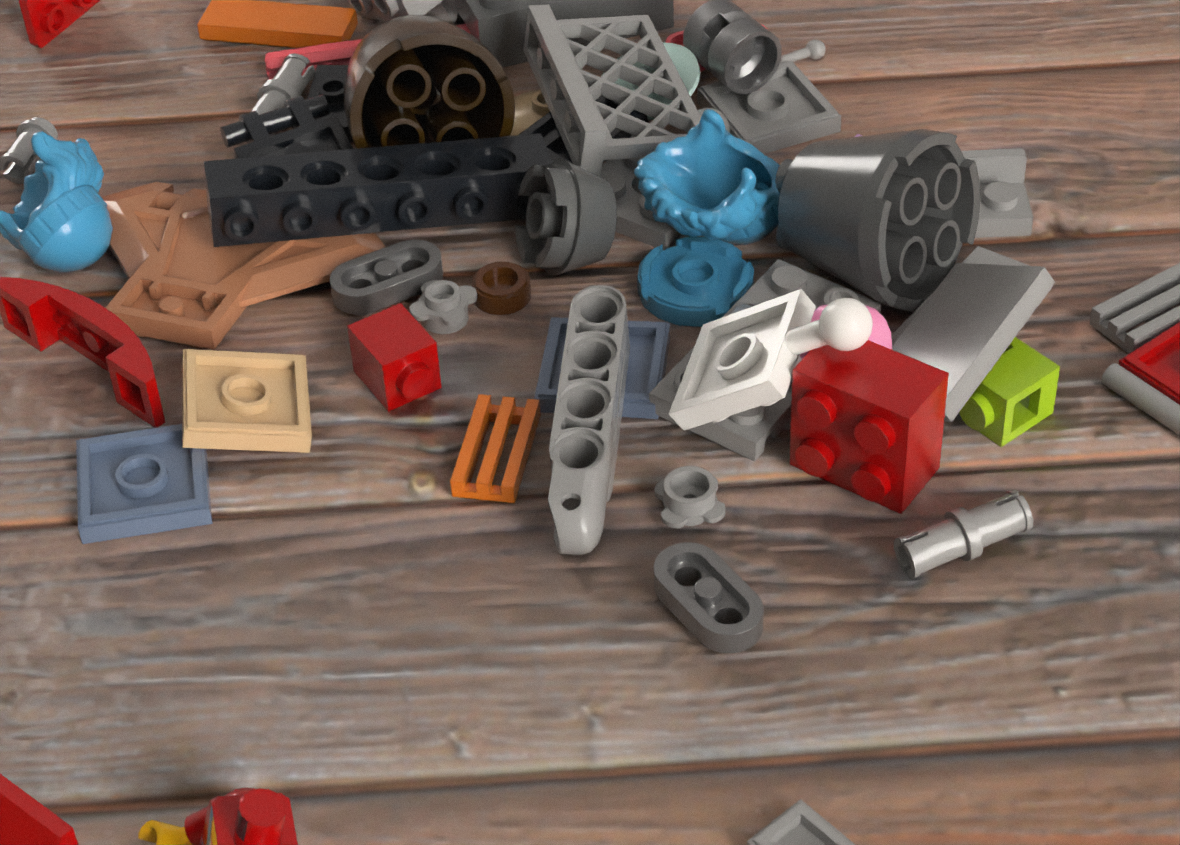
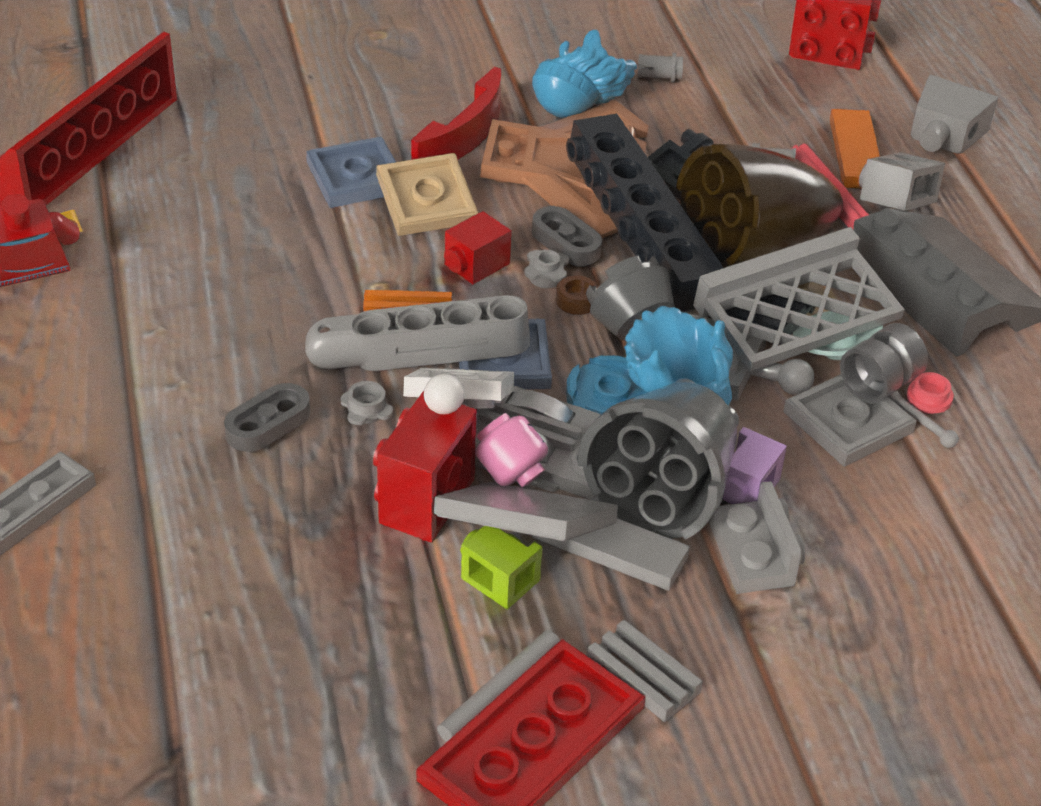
camera: 75 degrees right, 0 degrees up
light grey pin [894,490,1033,579] -> none

